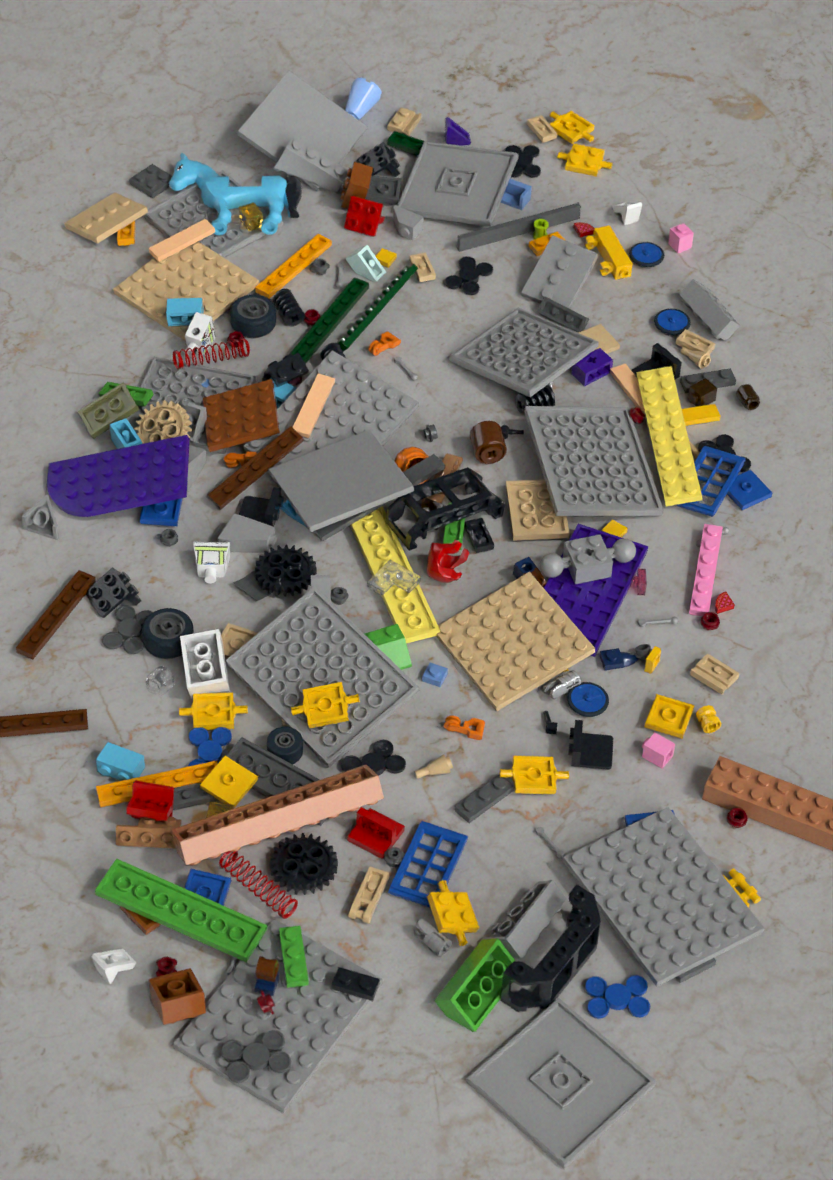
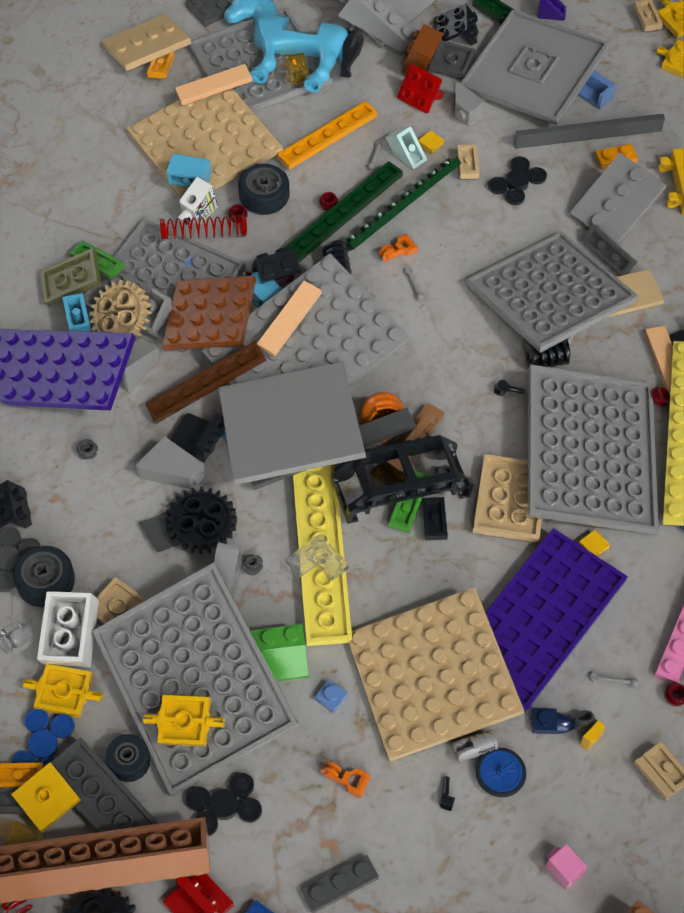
camera: 15 degrees right, 10 degrees up
blue plate [140,498,183,527] -> none
white torso [194,542,230,584] -> none
orange piece [224,452,257,468] -> none
black piece [273,289,305,326] -> none
dark grey plate [310,259,330,275] -> none
tan cone [415,754,453,779] -> none
dark grey plate [424,424,438,442] -> none
red piece [427,540,469,583] -> none
reddish brown piece [469,421,507,464] -> none
yellow plate [499,756,569,794] -> none
black piece [505,145,541,178] -> none
dark blue leg [513,557,546,588] -> none
lime bush [533,219,549,239] -> none
light grey brick [540,535,636,584] -> none
black bracket [568,720,614,770] -> none
dark purple brick [571,348,613,386] -> none
red tile [573,222,594,238] -> none
clear pink plate [633,569,647,596] -> none
yellow plate [644,694,695,739] -> none
yellow wheel [696,705,722,733] -> none

